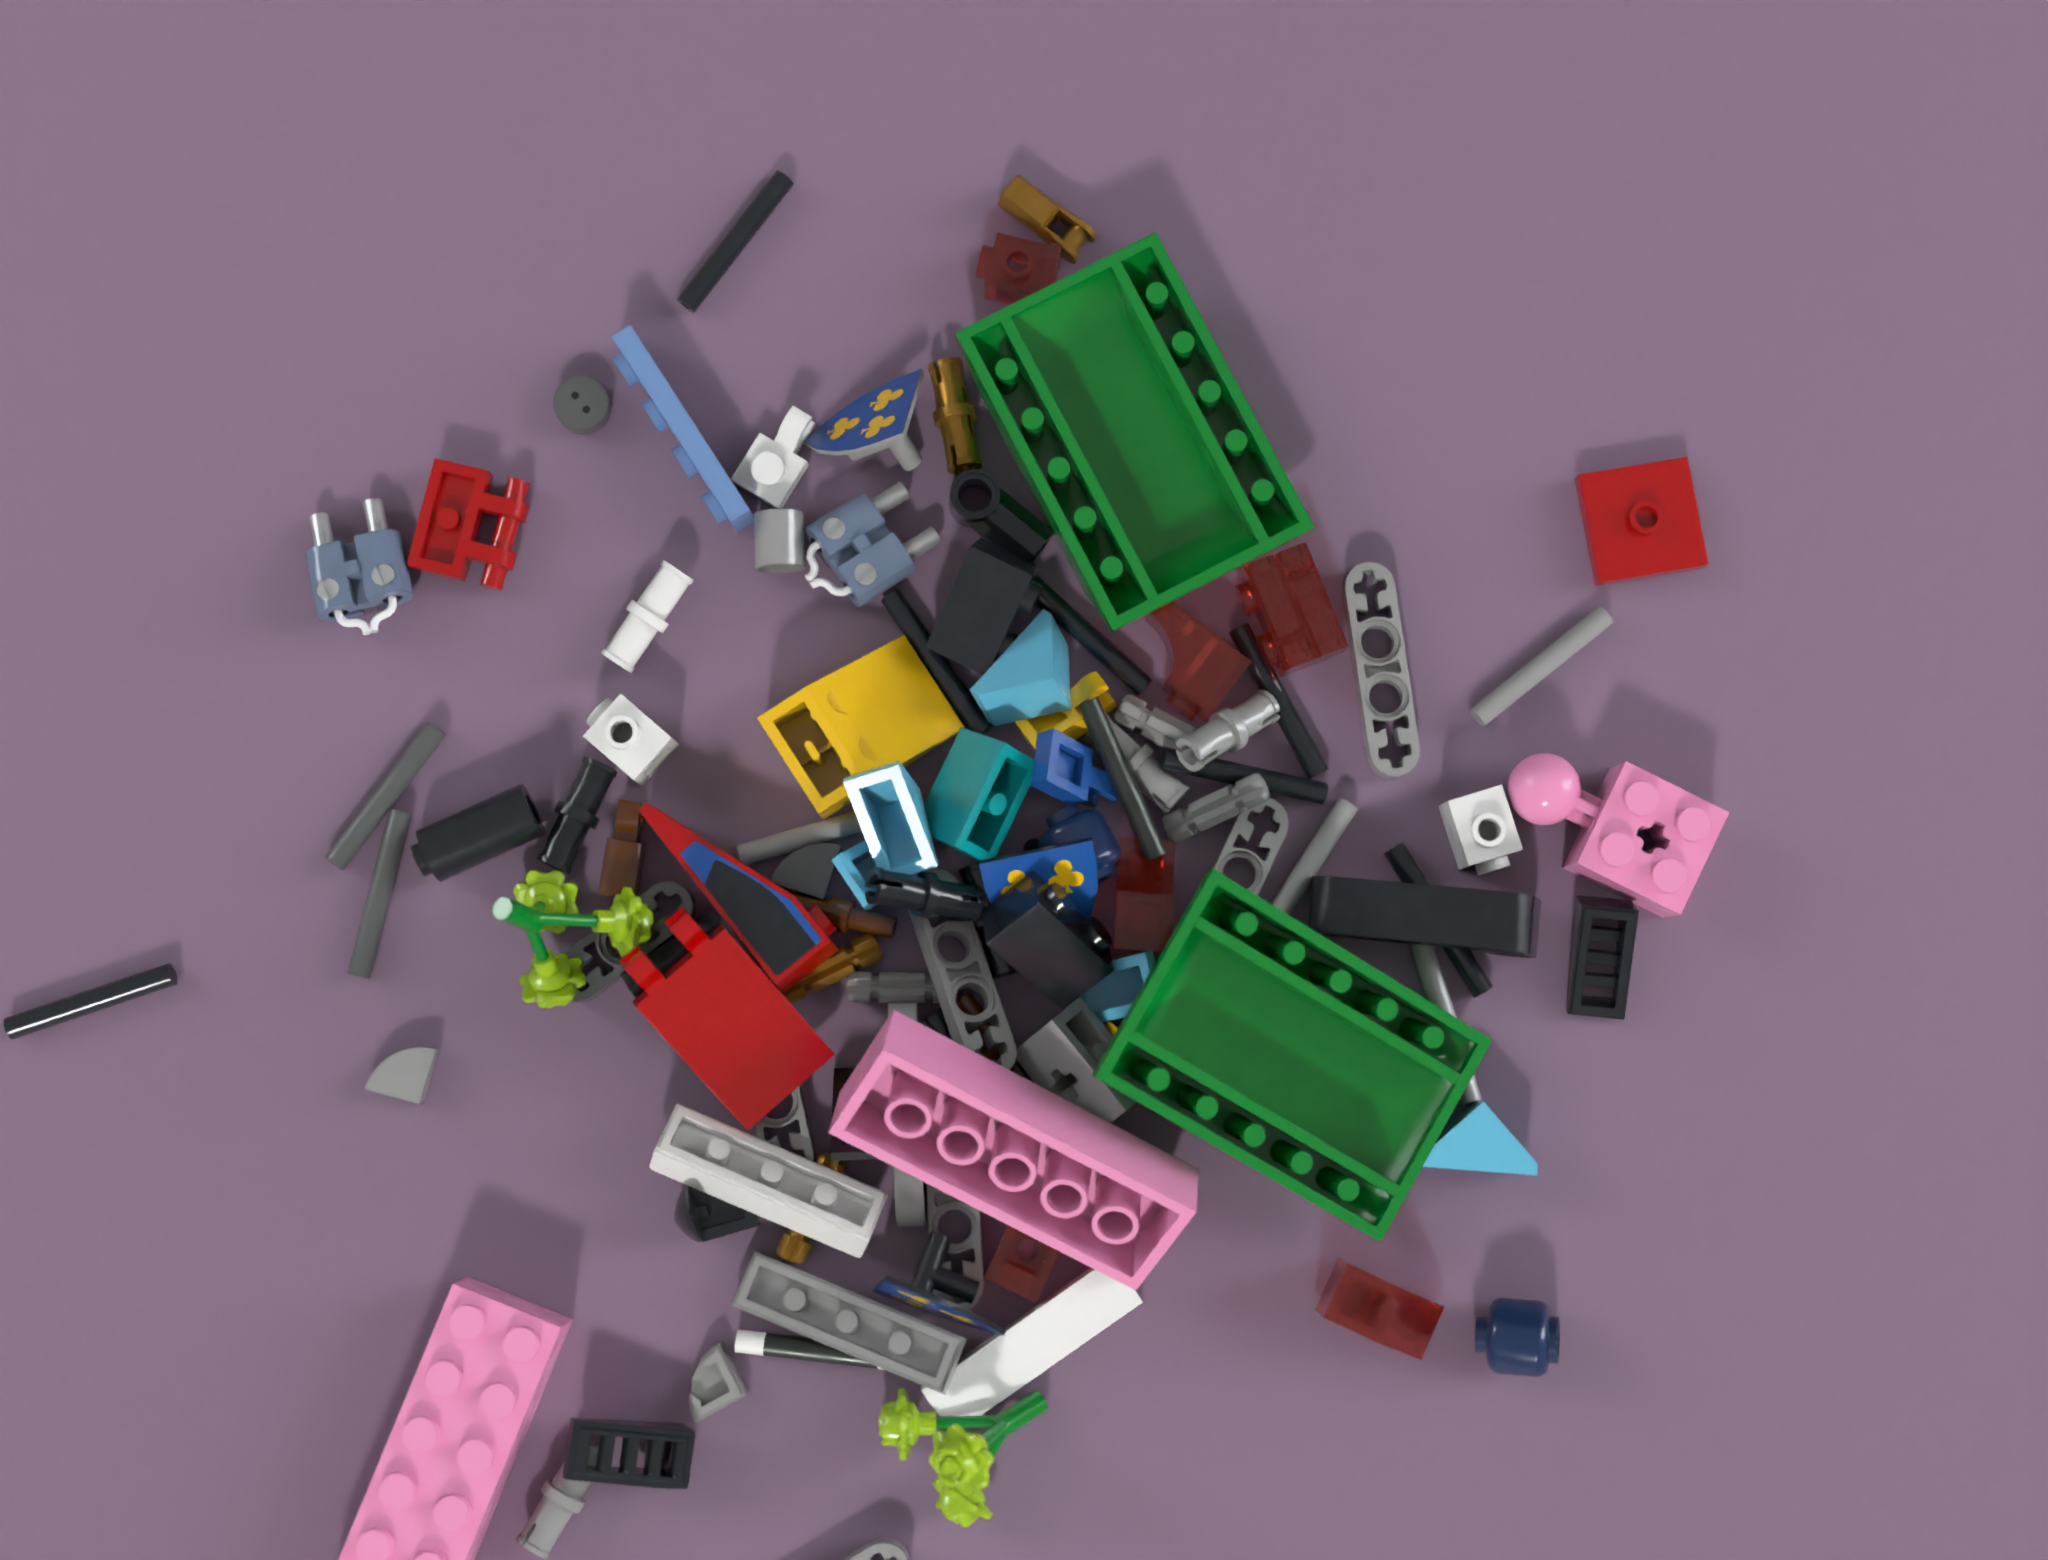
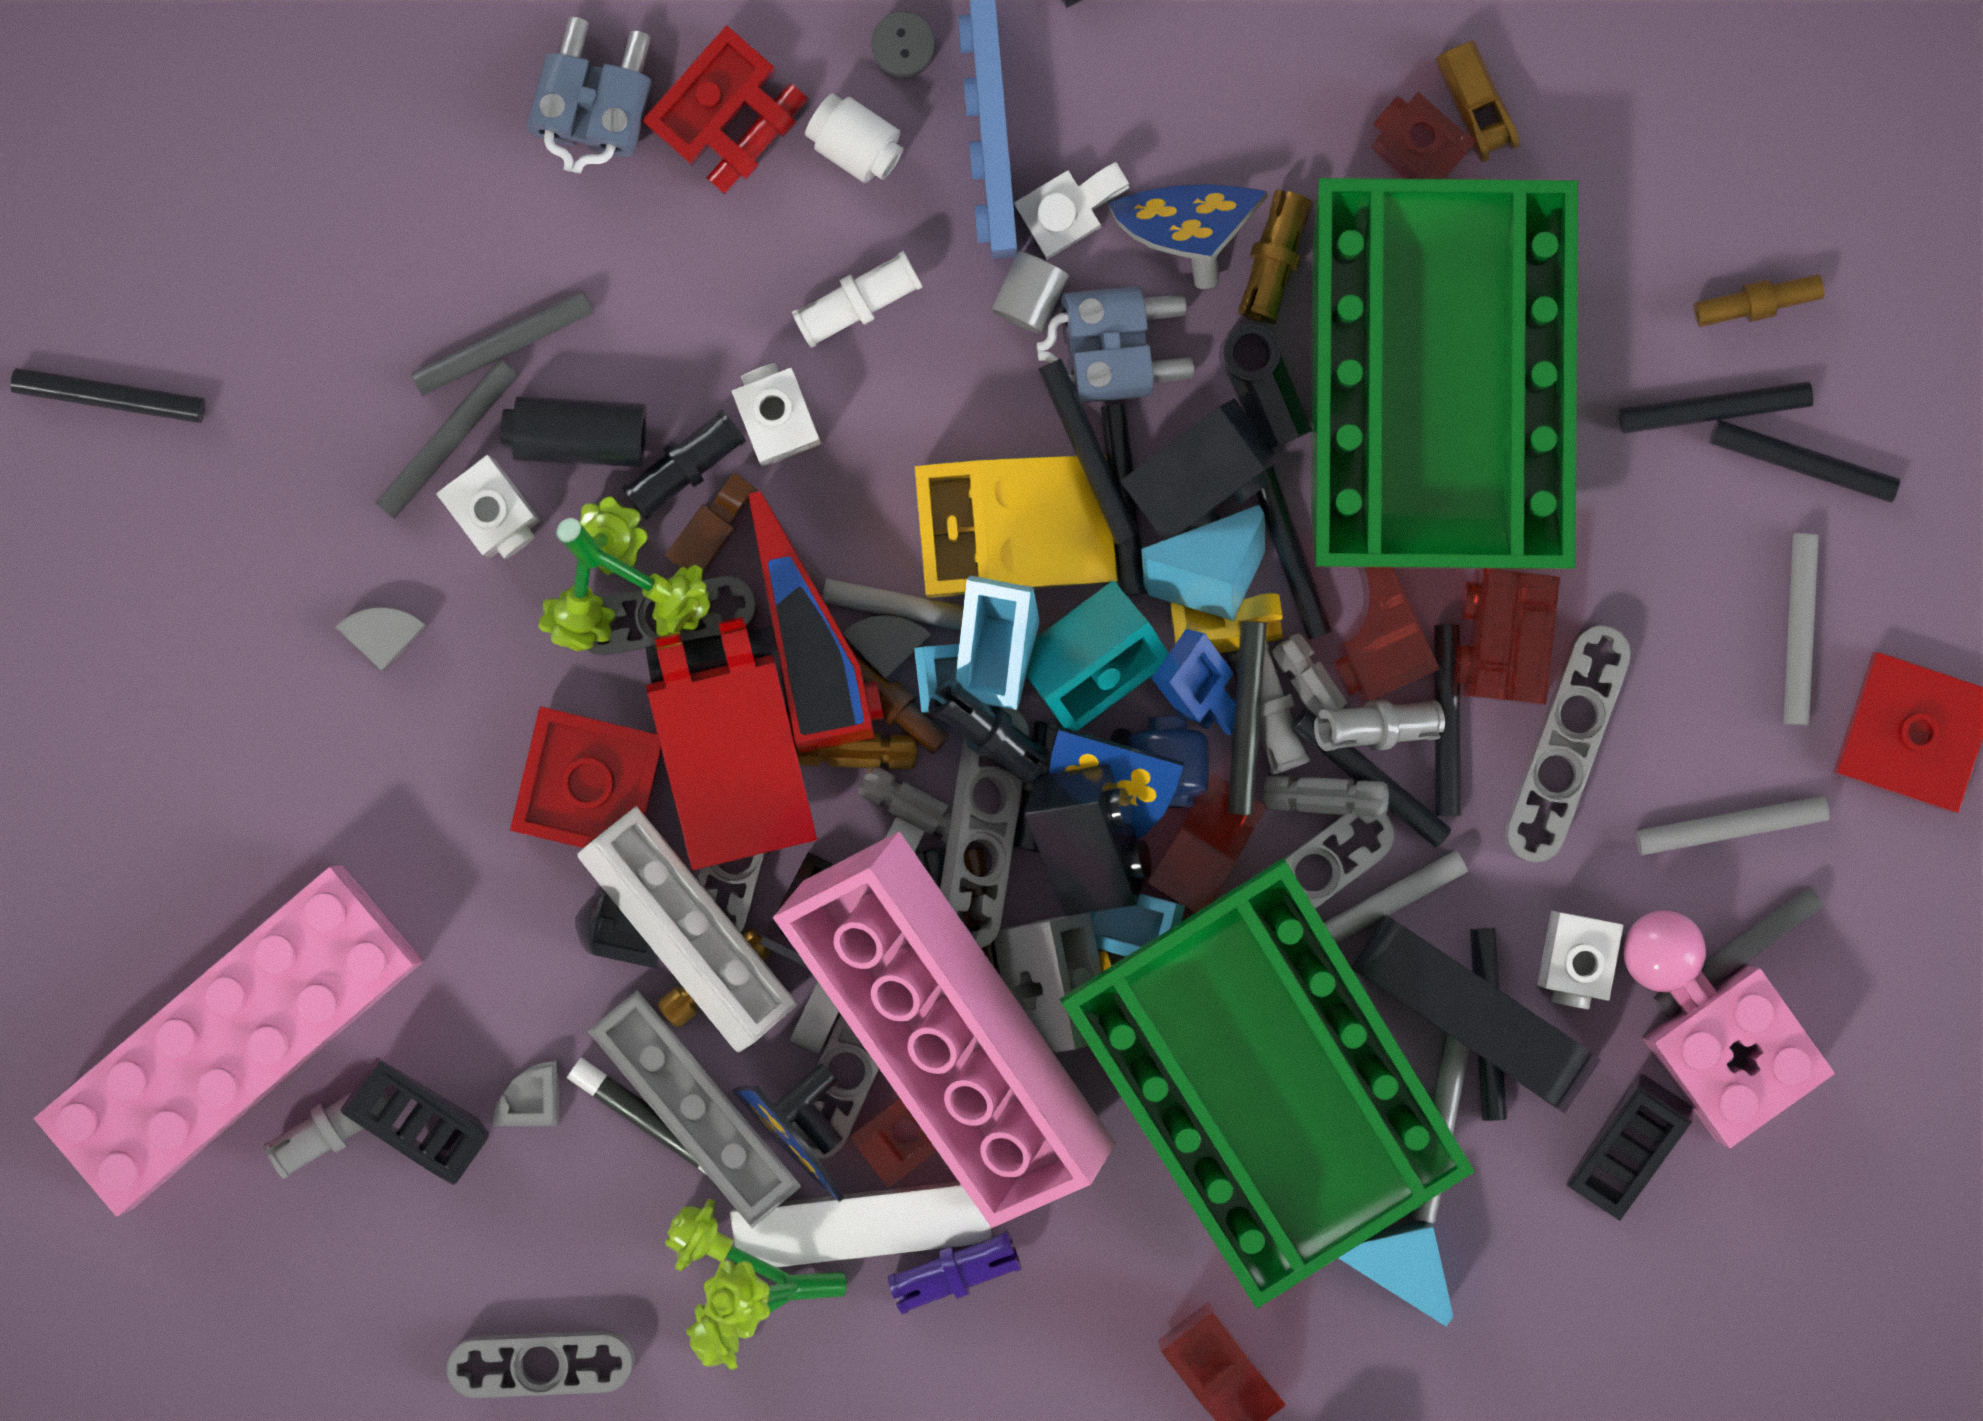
camera: 35 degrees right, 5 degrees up
none -> white brick [436,455,541,559]
none -> red plate [510,706,662,848]
none -> white brick [805,93,904,184]
none -> dark purple pin [888,1231,1022,1315]
none -> black bar [1038,358,1139,544]
none -> black bar [1619,381,1813,434]
none -> dark grey bar [1653,886,1824,1018]
none -> pearl gold bar [1693,274,1825,327]
none -> black bar [1709,420,1900,503]
none -> light grey bar [1783,533,1819,725]

